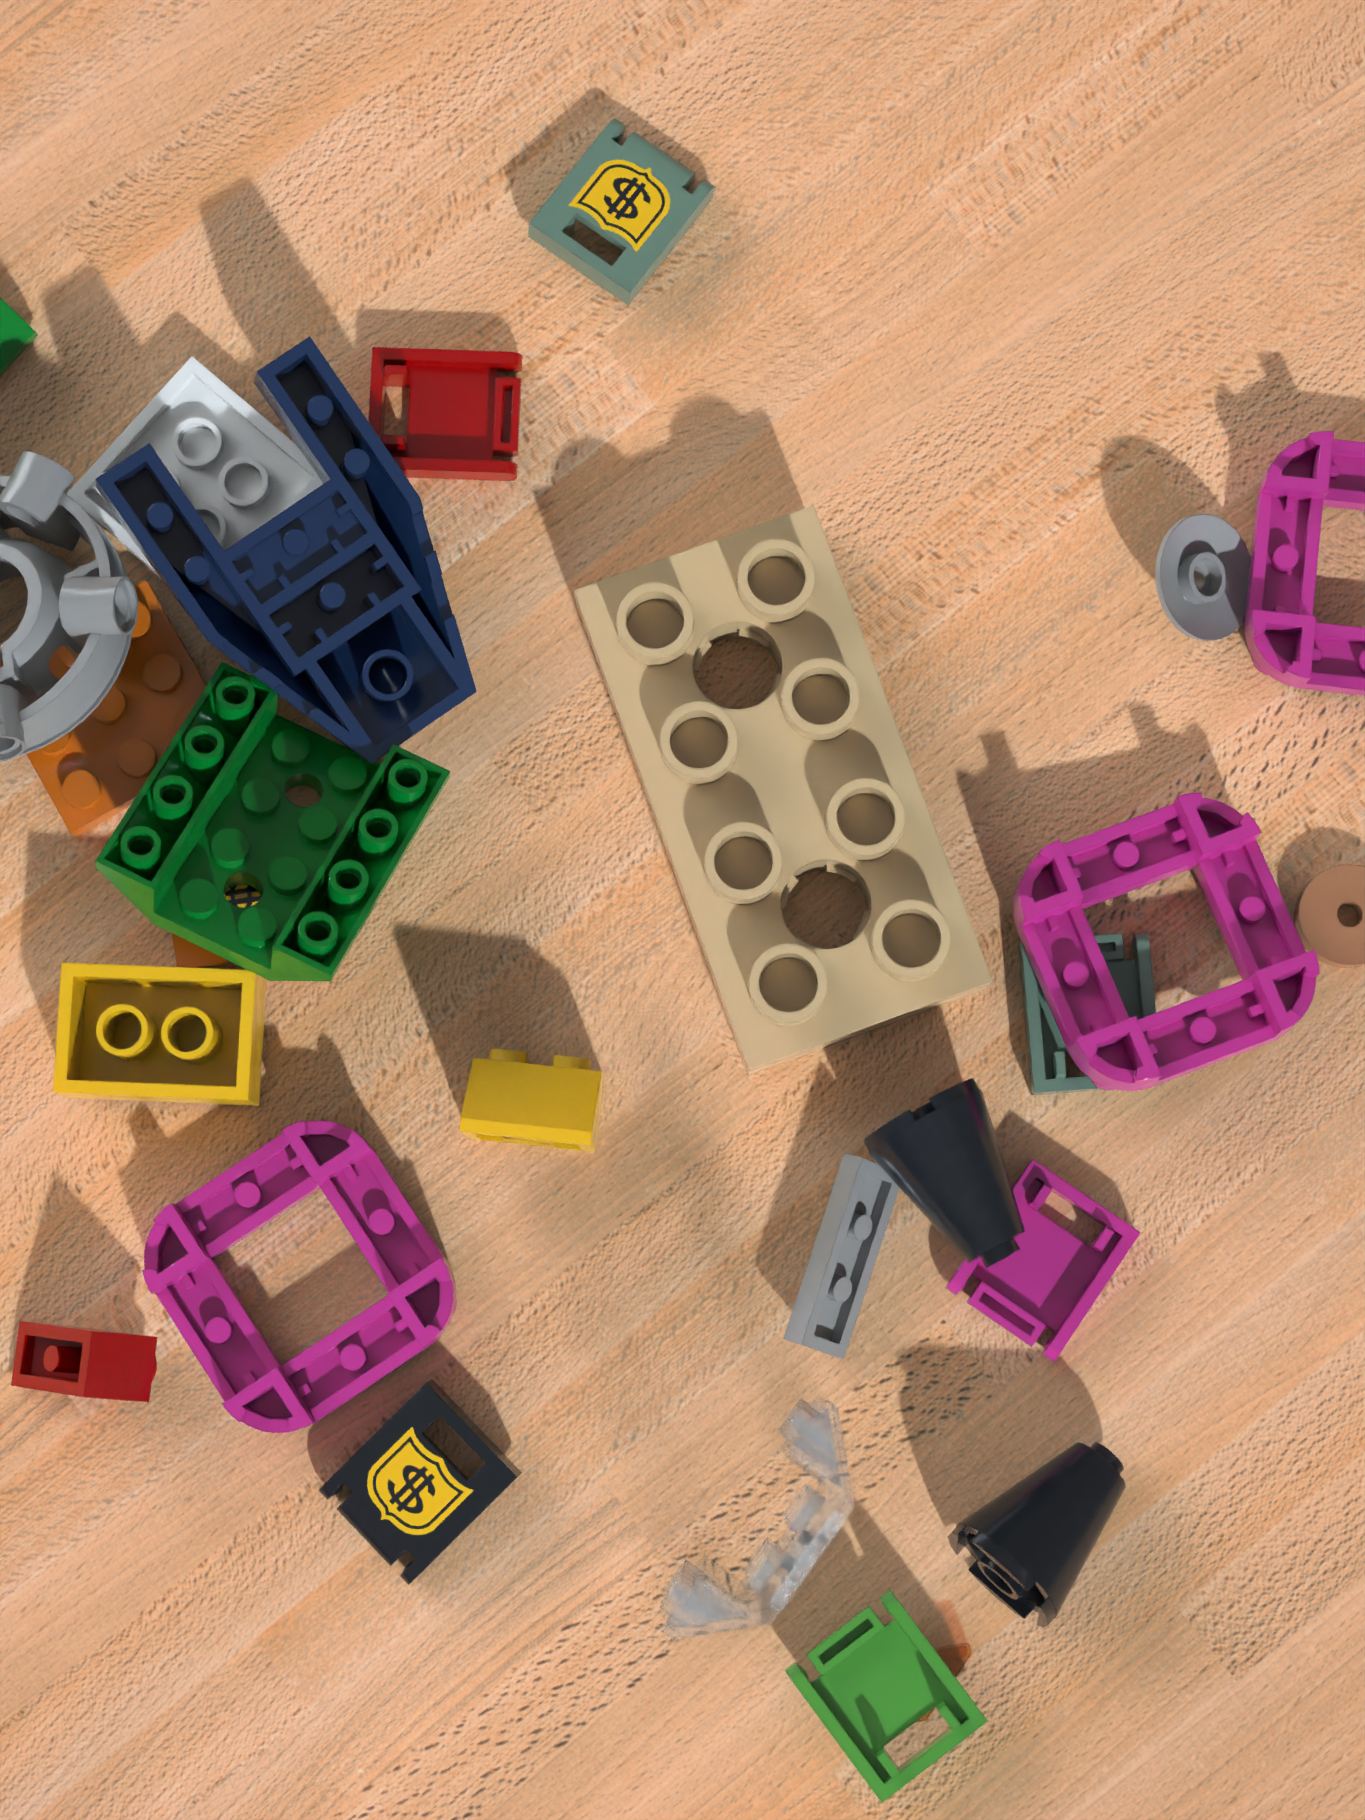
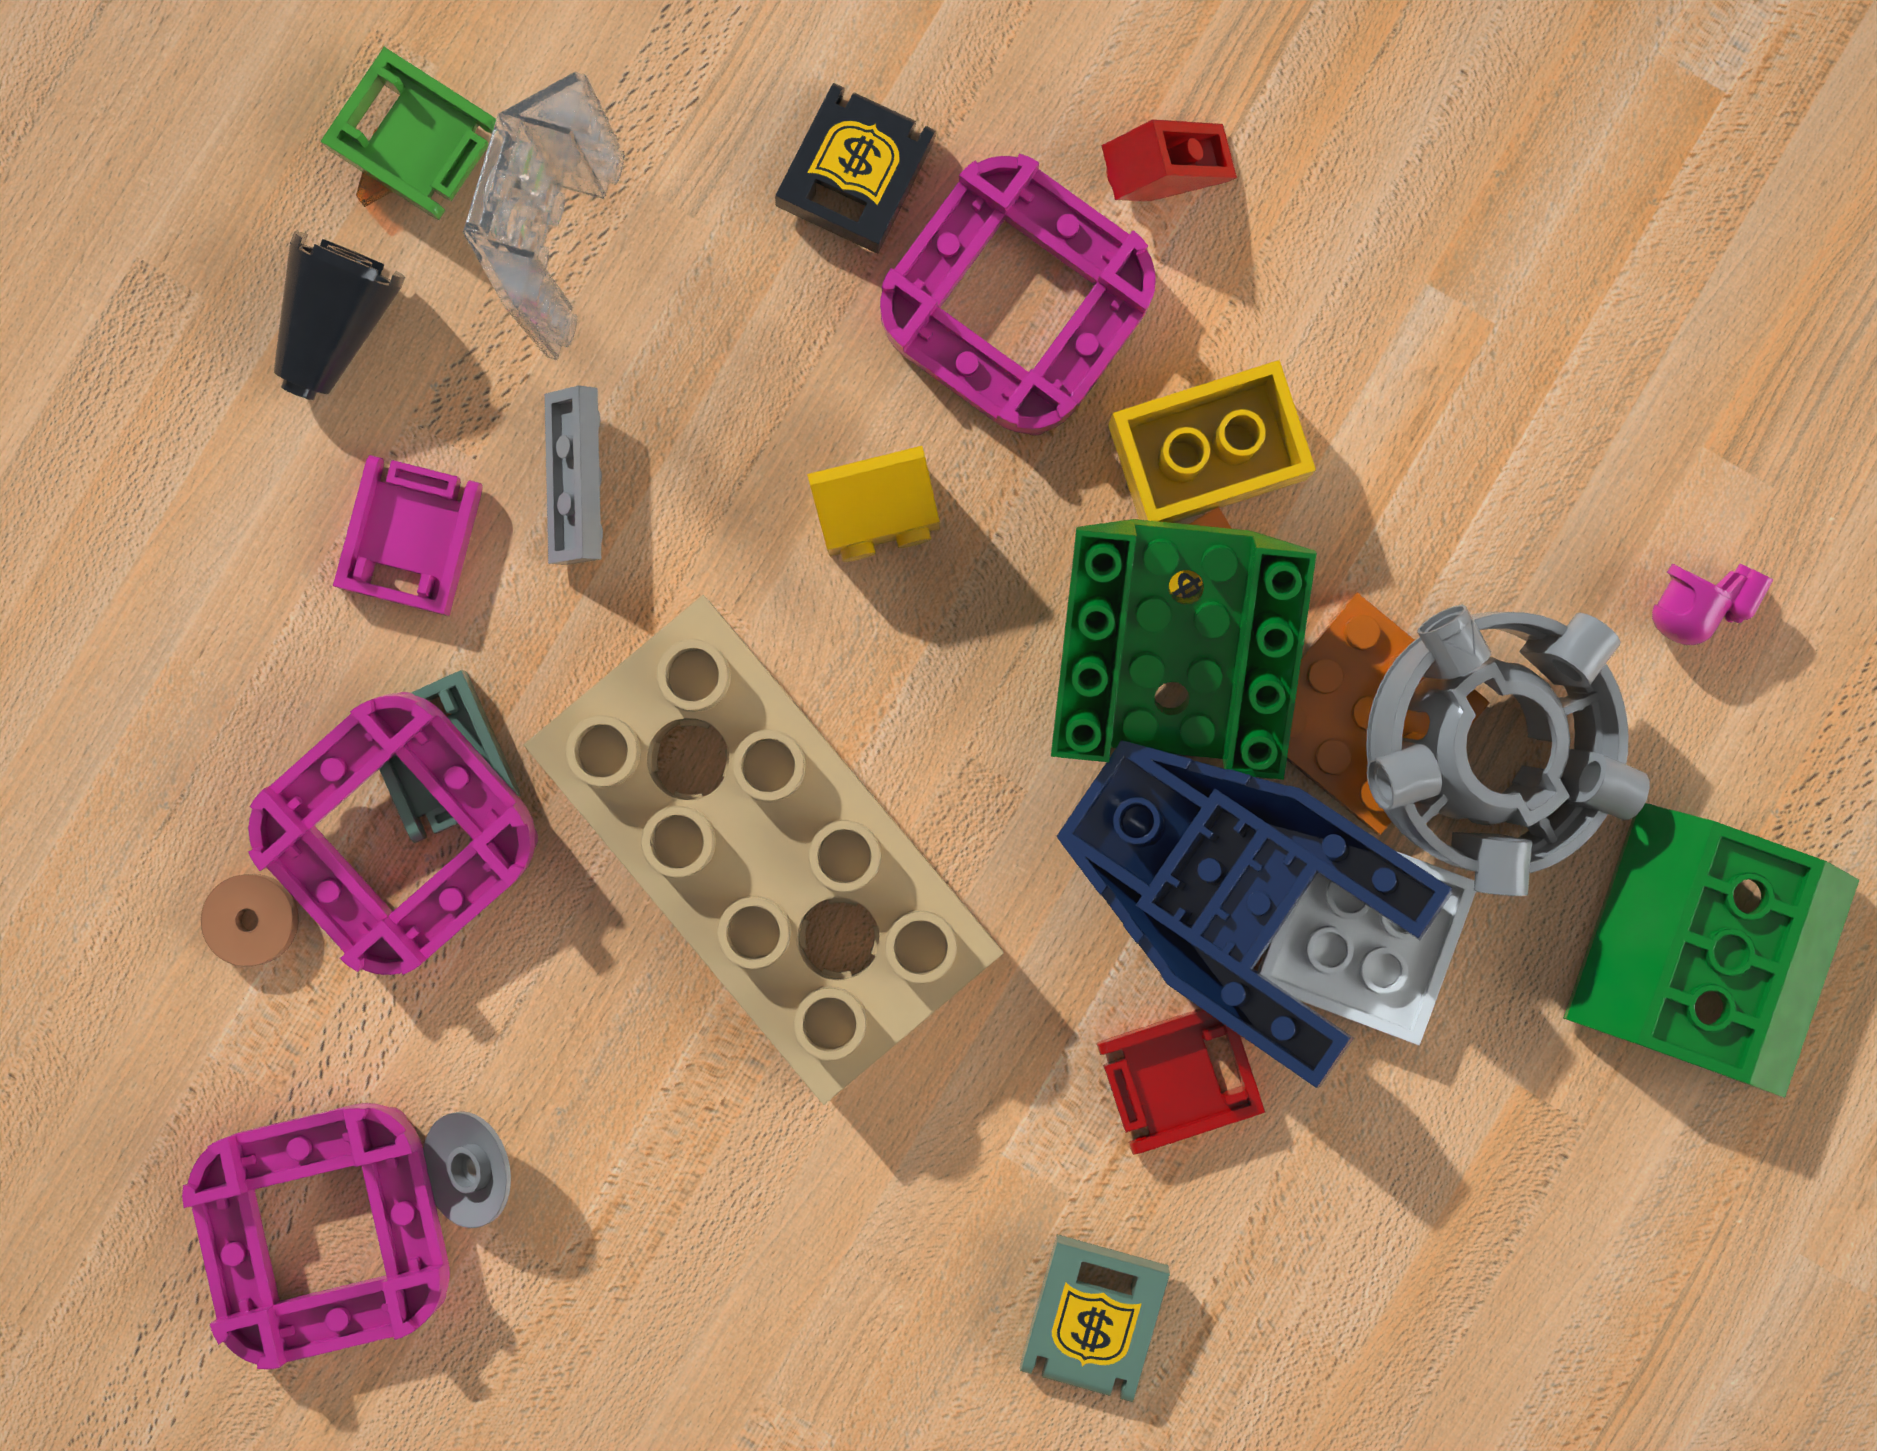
camera: 160 degrees right, 5 degrees up
black cone [864,1078,1025,1268] -> none

